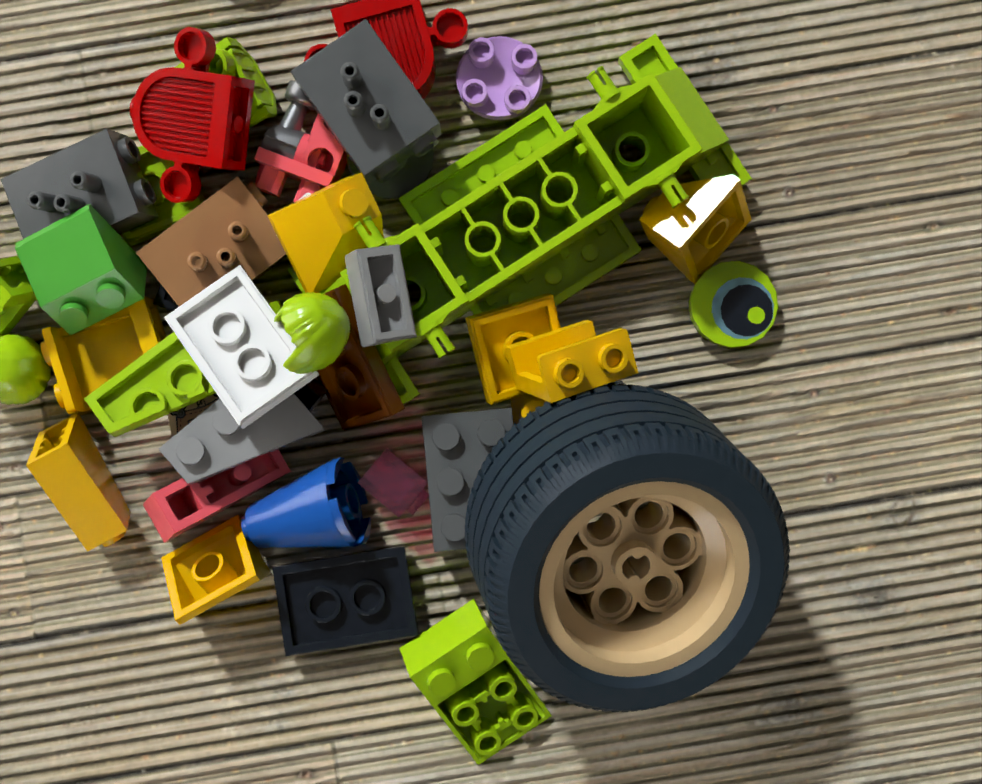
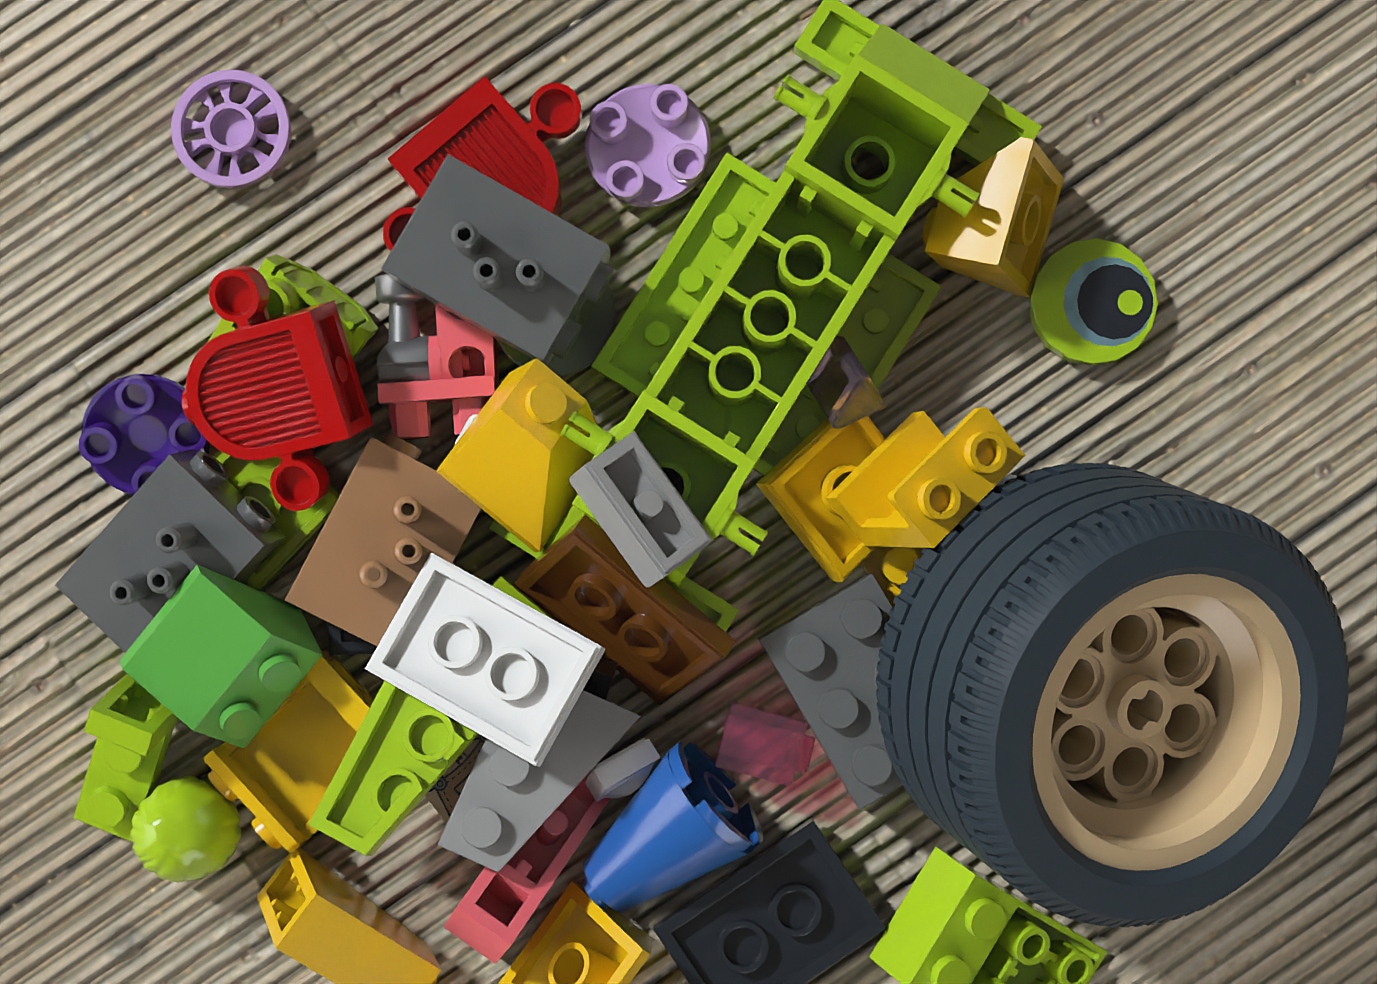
camera: 30 degrees left, 0 degrees up
lime hair [274,292,350,374] -> none
none -> dark purple dish [79,374,211,495]
none -> white tile [585,738,660,802]
none -> slope [806,336,886,429]

